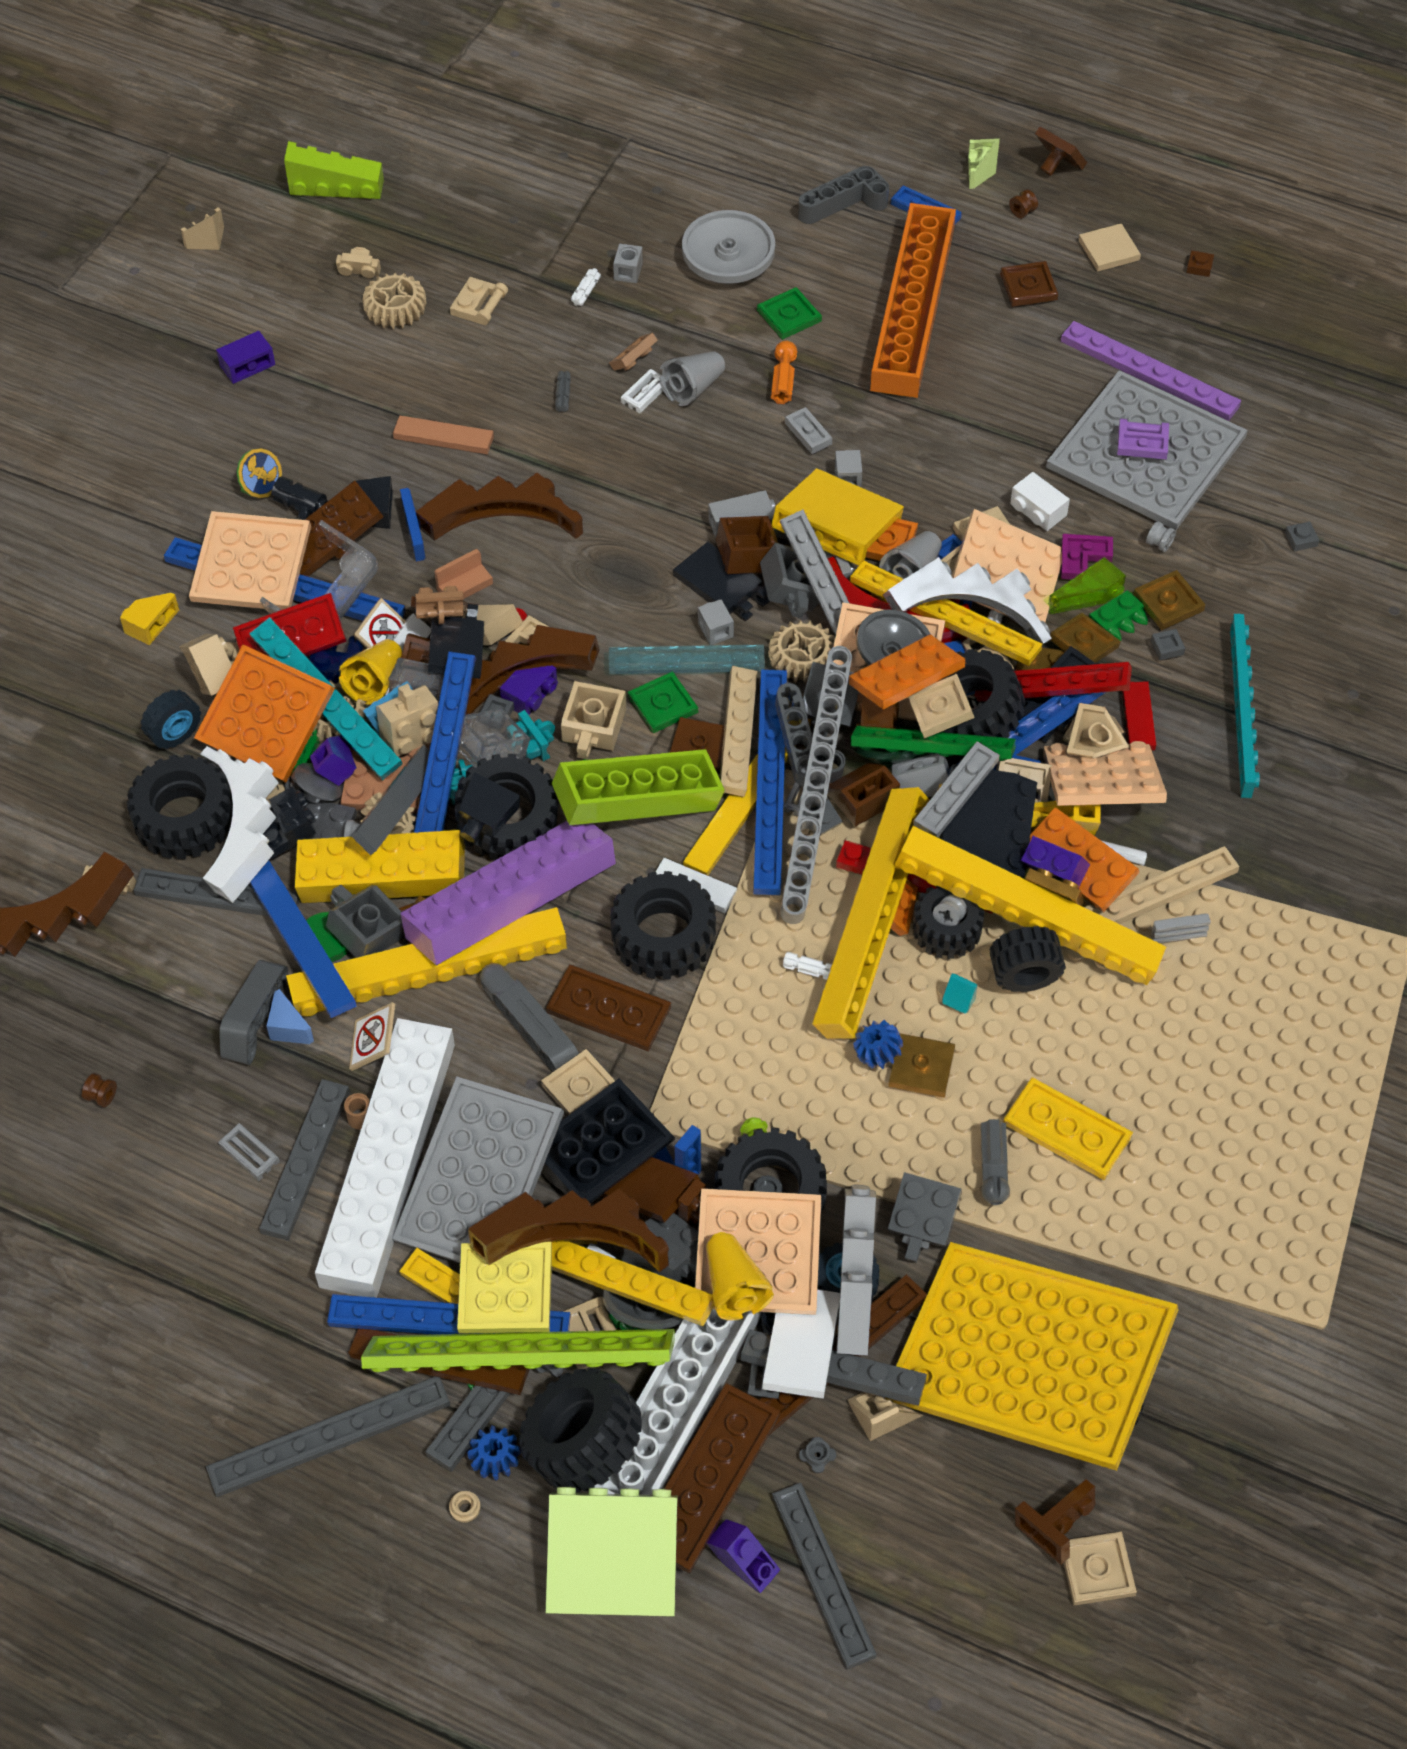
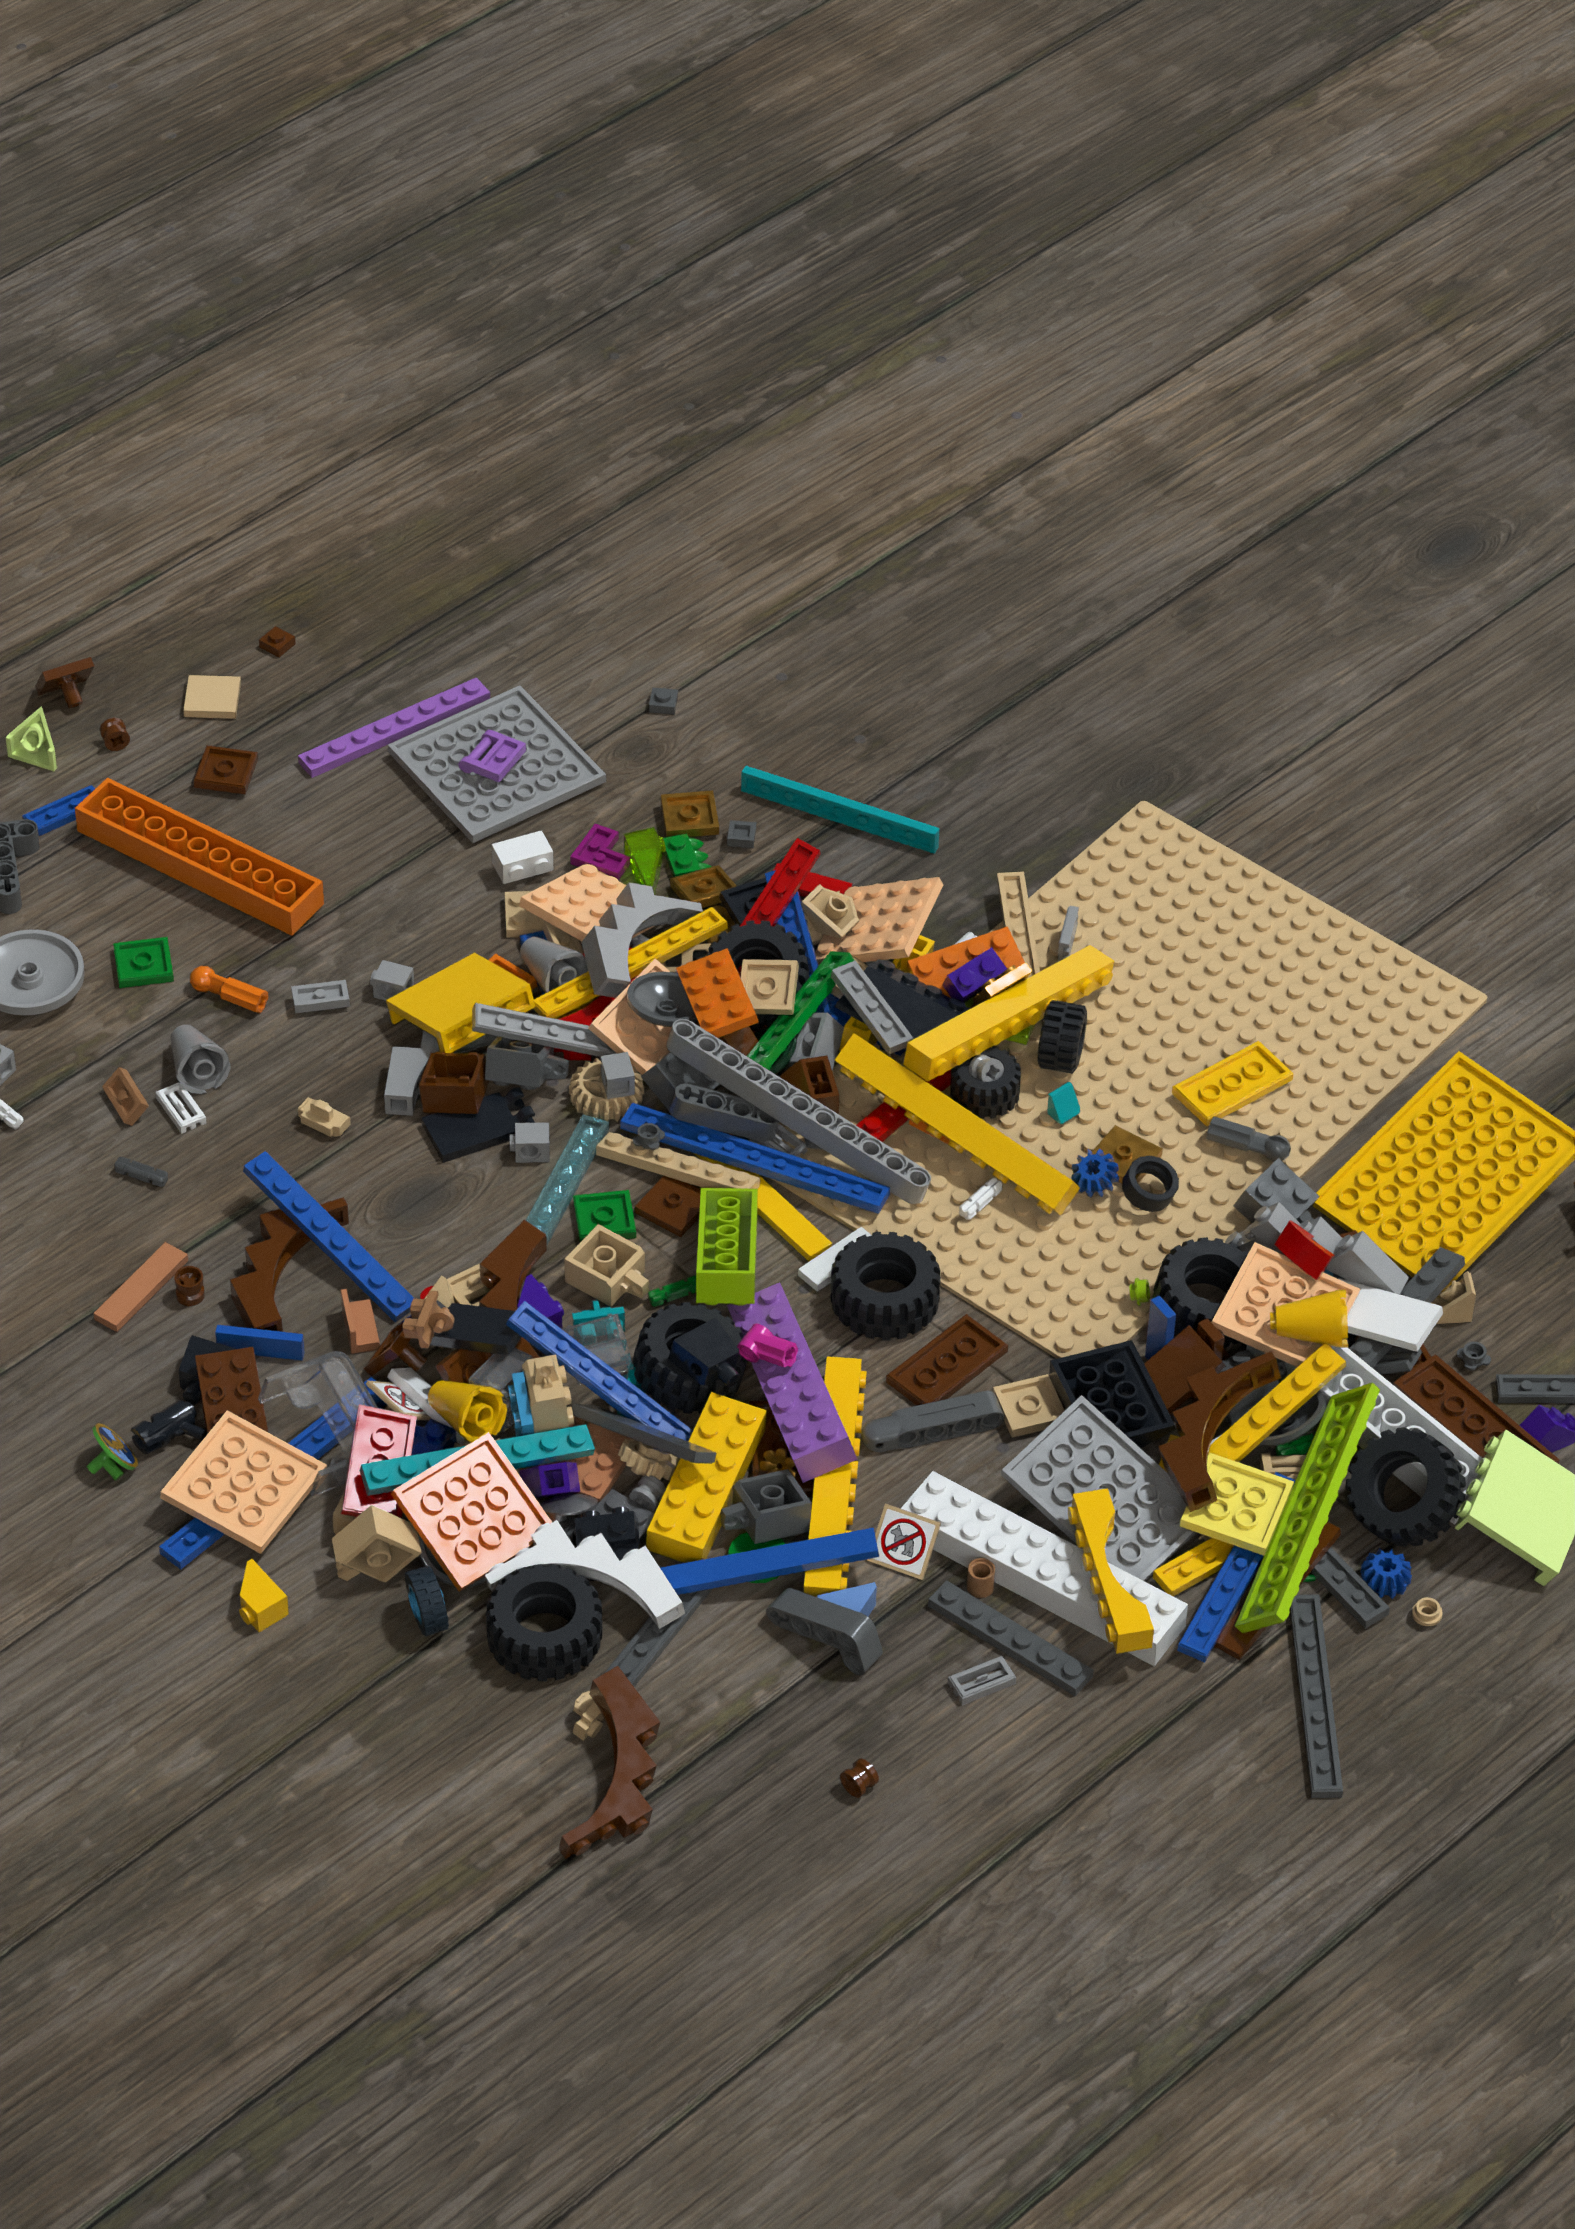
camera: 70 degrees left, 10 degrees down
light grey wheel [1146,521,1176,552] -> none
none -> reddish brown wheel [174,1266,205,1306]
none -> blue plate [243,1151,415,1323]
none -> tan piece [298,1097,351,1137]
none -> light grey brick [600,1052,635,1099]
none -> dark grey plate [633,1123,665,1150]
none -> dark pink piece [737,1323,798,1368]
none -> yellow arch [1068,1488,1154,1654]
none -> black tyre [1122,1155,1179,1212]
none -> red slope [1275,1220,1334,1280]

